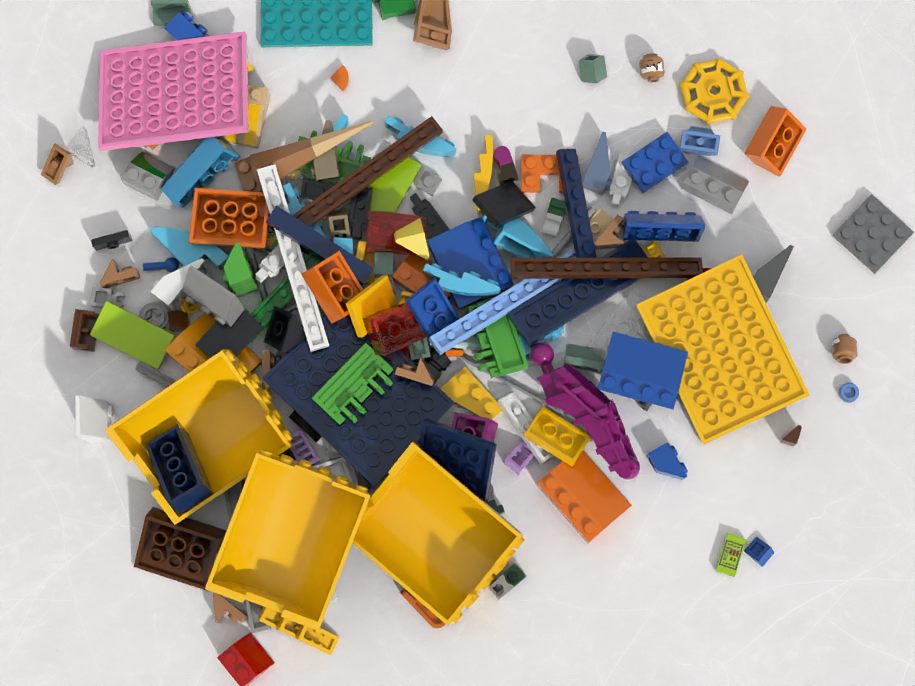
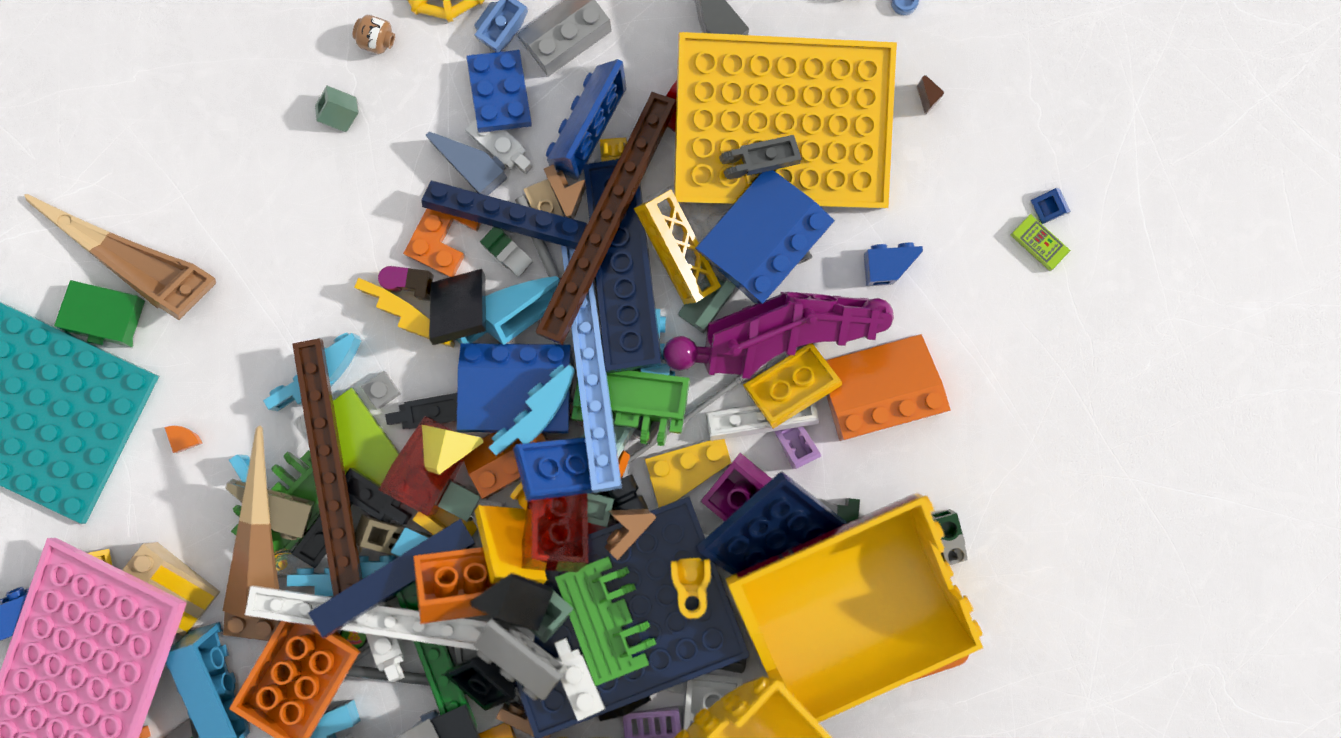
camera: 65 degrees left, 5 degrees up
bright green slope [222,242,258,297] -> none
none -> black slope [470,573,553,632]
none -> light grey slope [474,618,568,701]
none -> sand green panel [529,591,574,643]
none -> white hinge [555,638,605,721]
none -> yellow fence [634,190,721,304]
none -> yellow piece [671,558,711,619]
none -> dark grey hinge [719,135,802,180]

